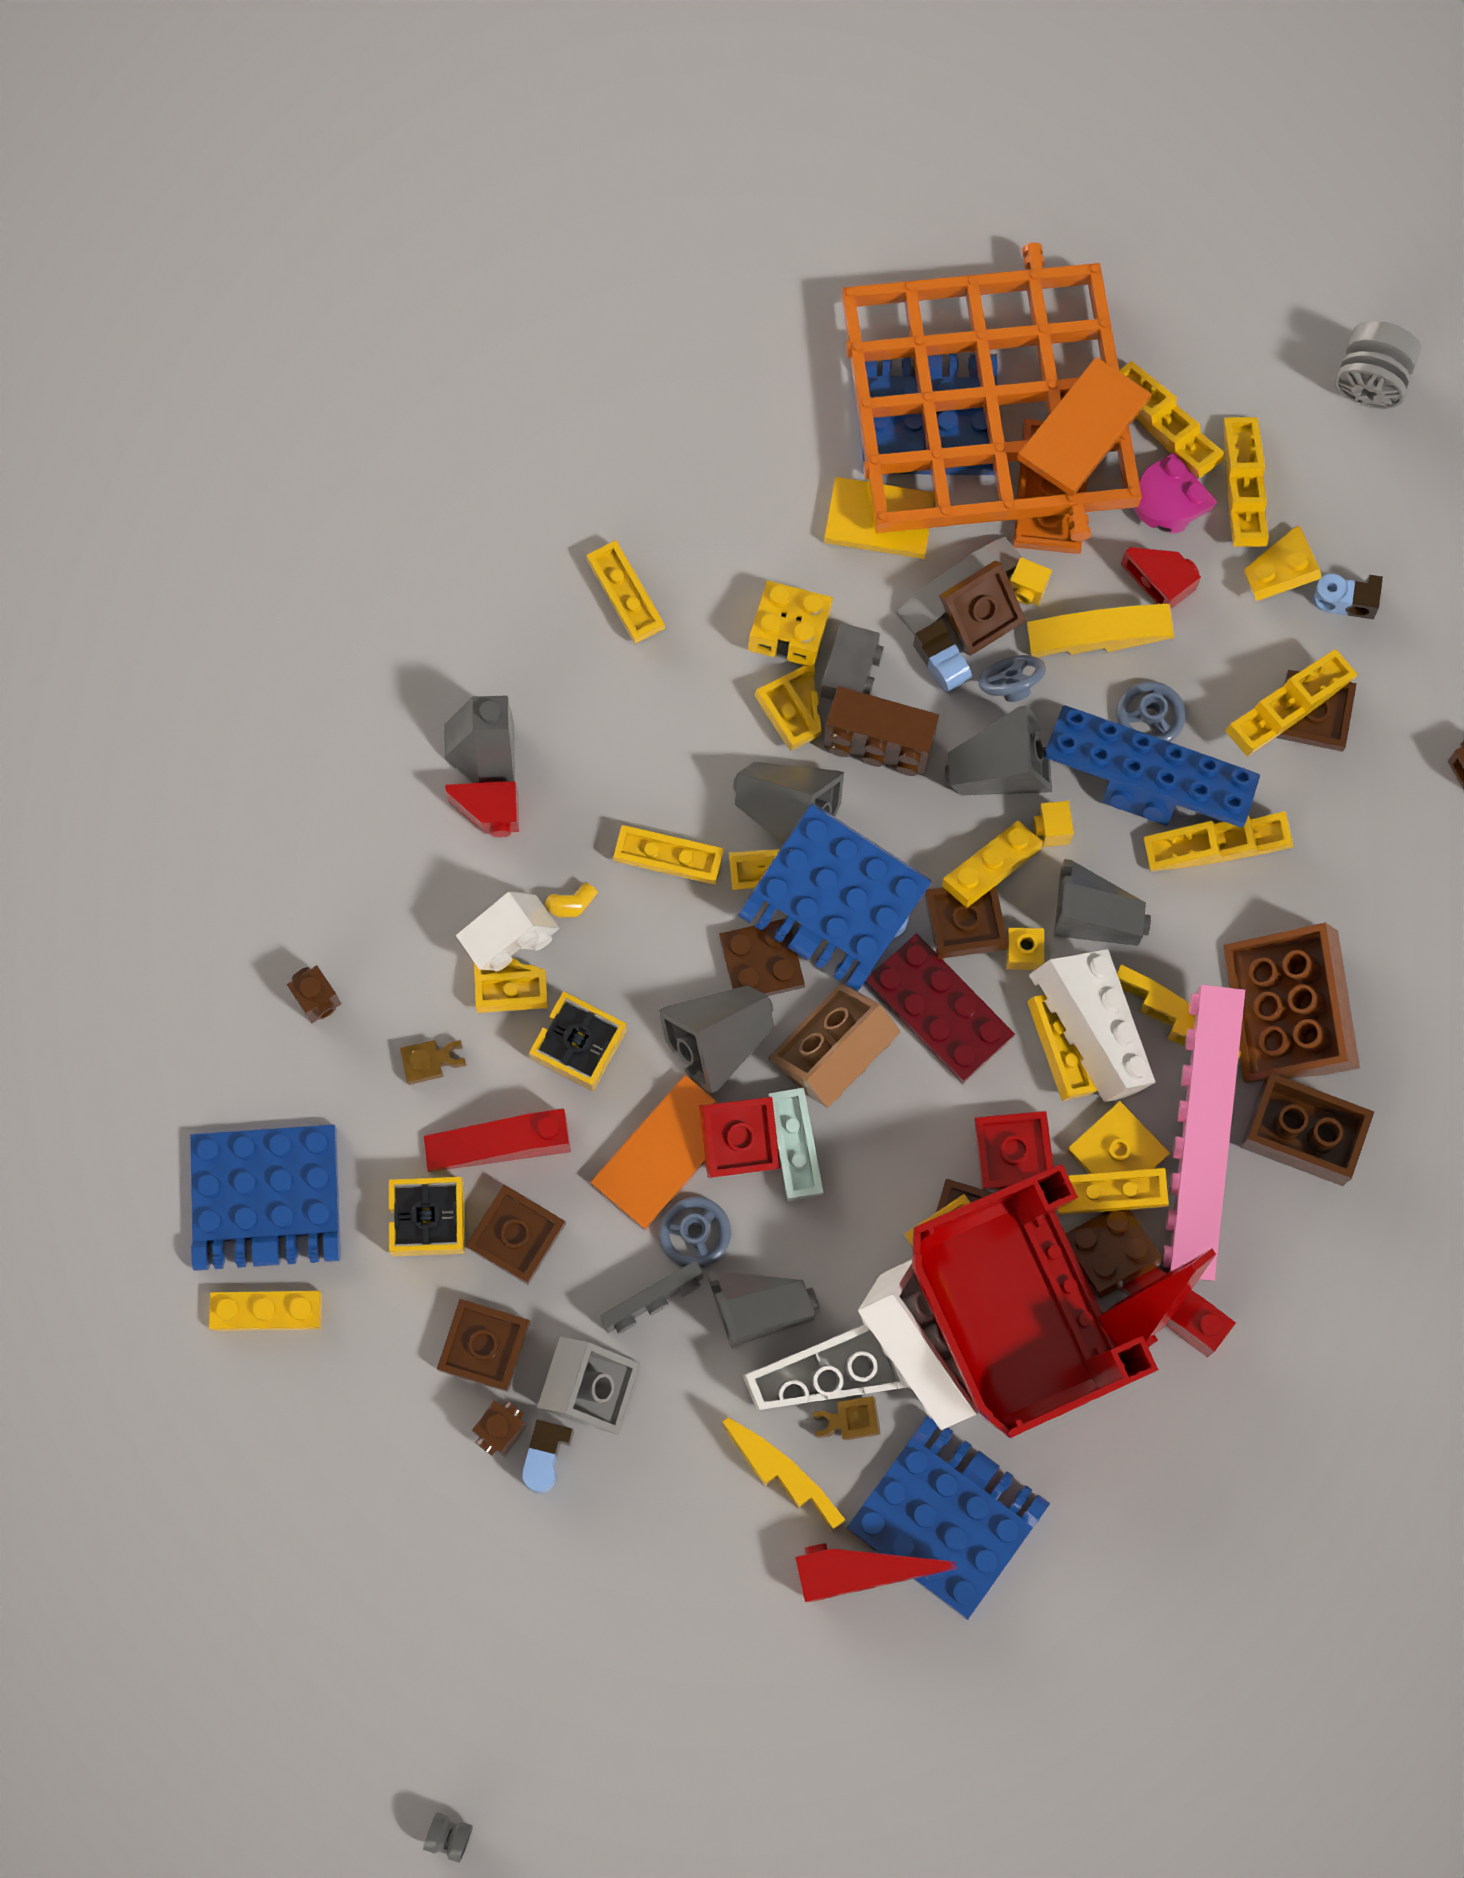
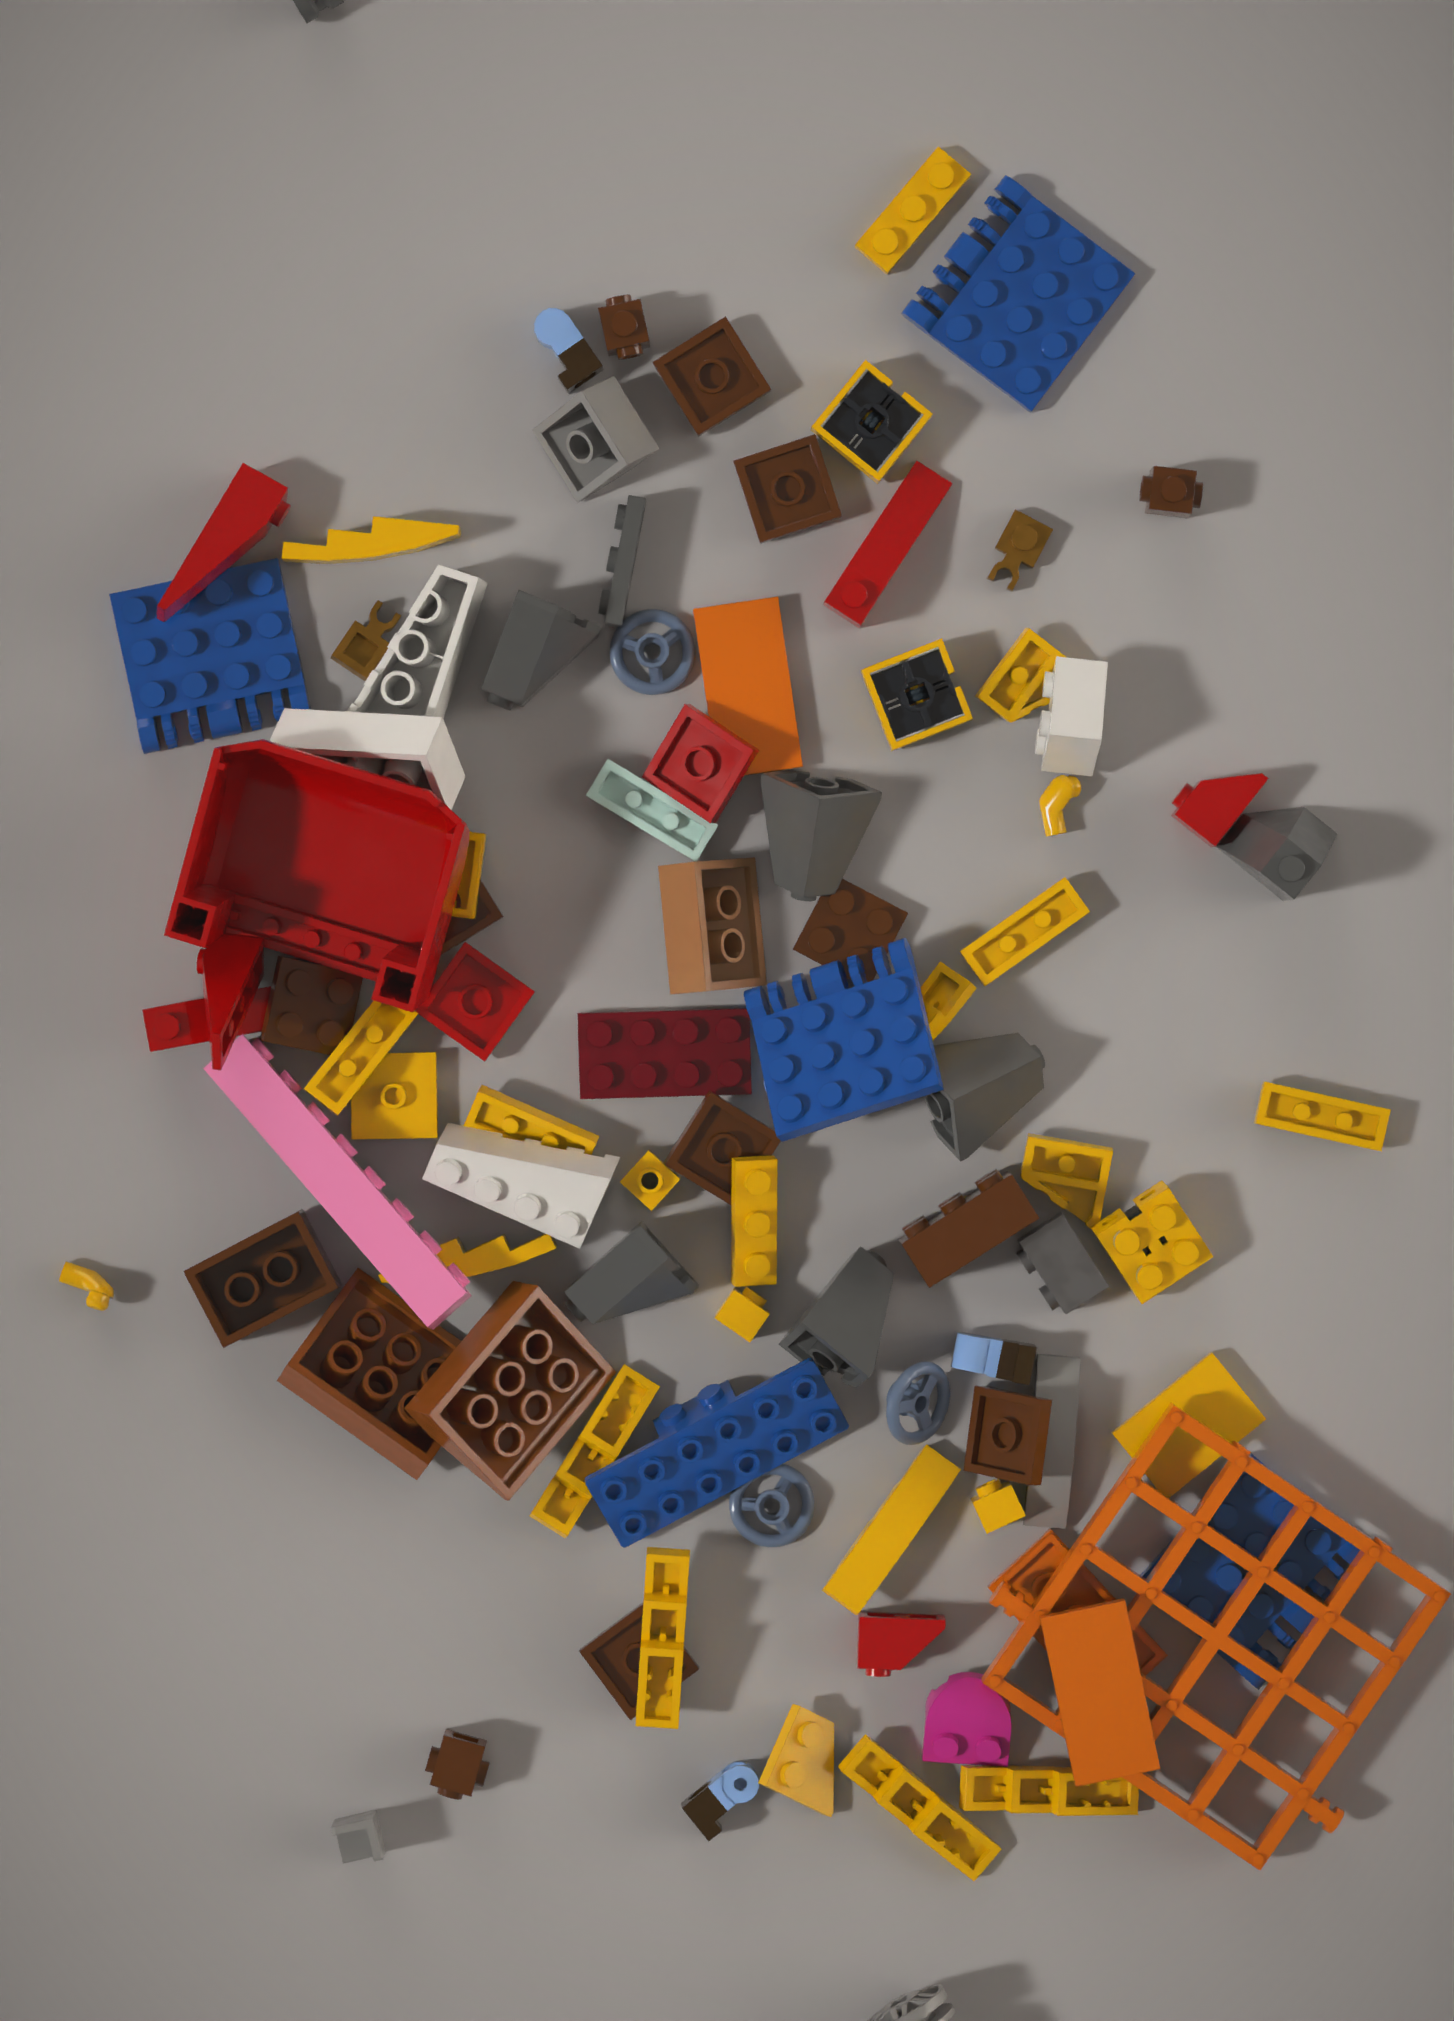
camera: 130 degrees right, 15 degrees up
none -> yellow arm [59,1261,114,1311]
none -> dark orange slope [404,1281,616,1501]

